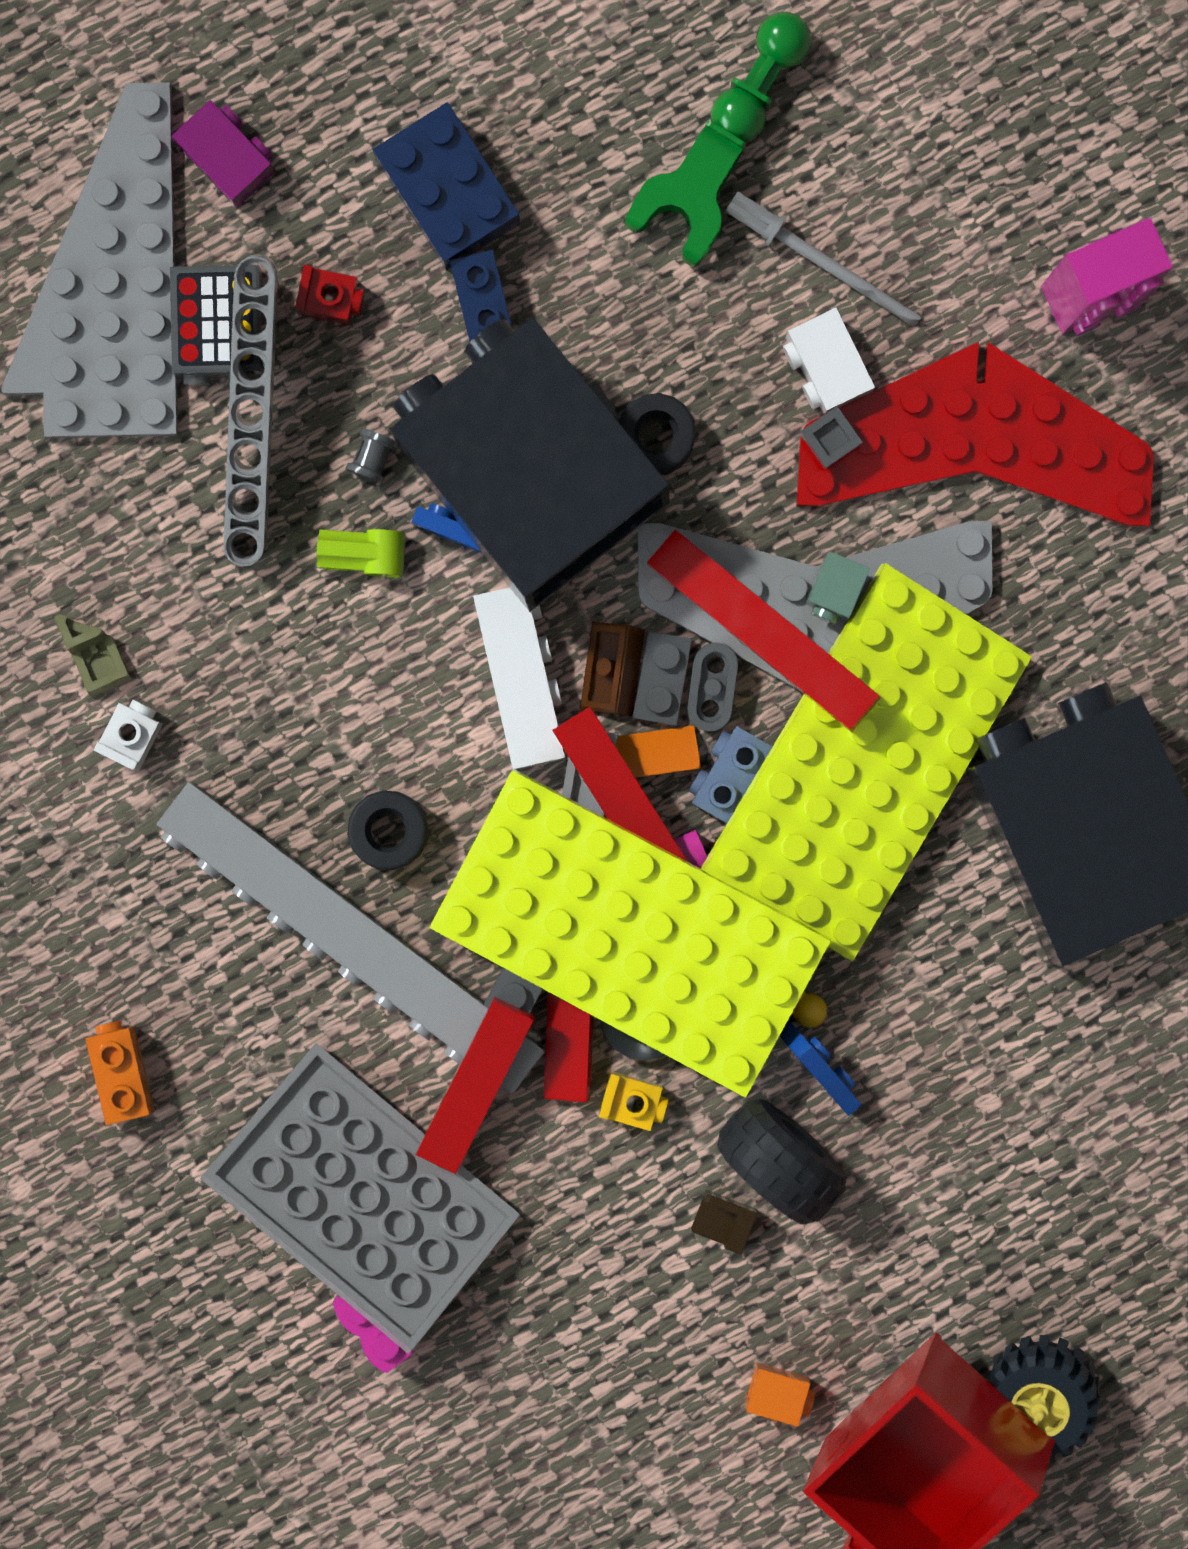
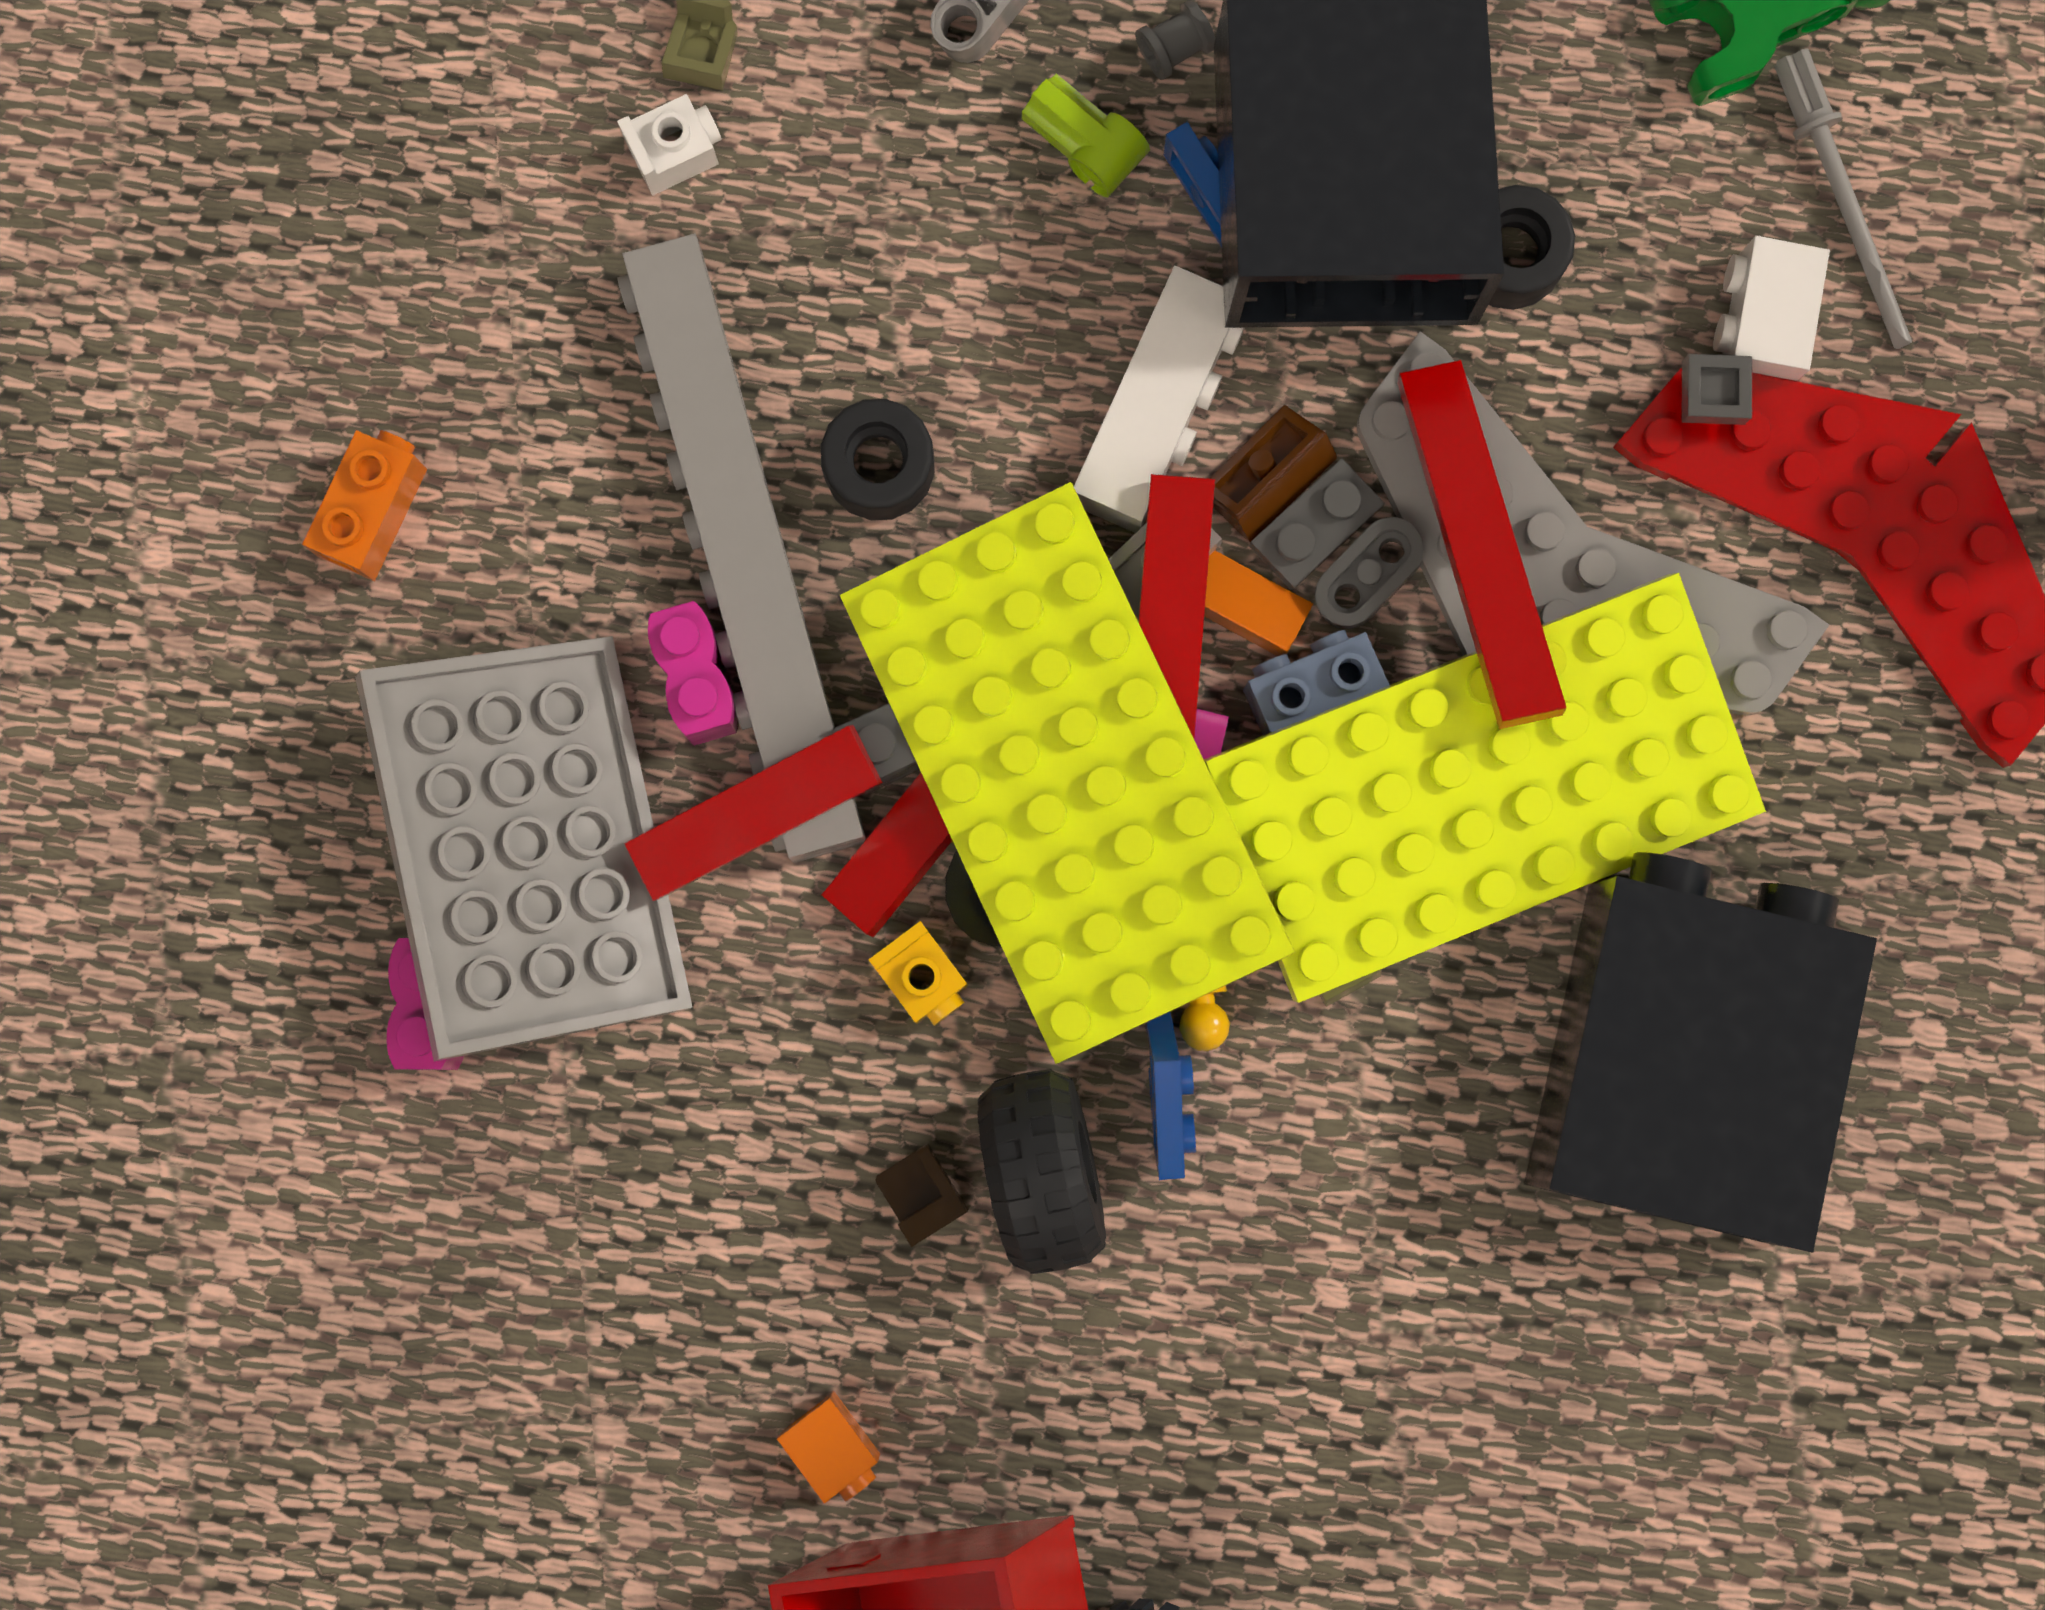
camera: 35 degrees right, 5 degrees down
sand green brick [805,551,870,624] -> none
none -> dark pink brick [648,601,739,746]

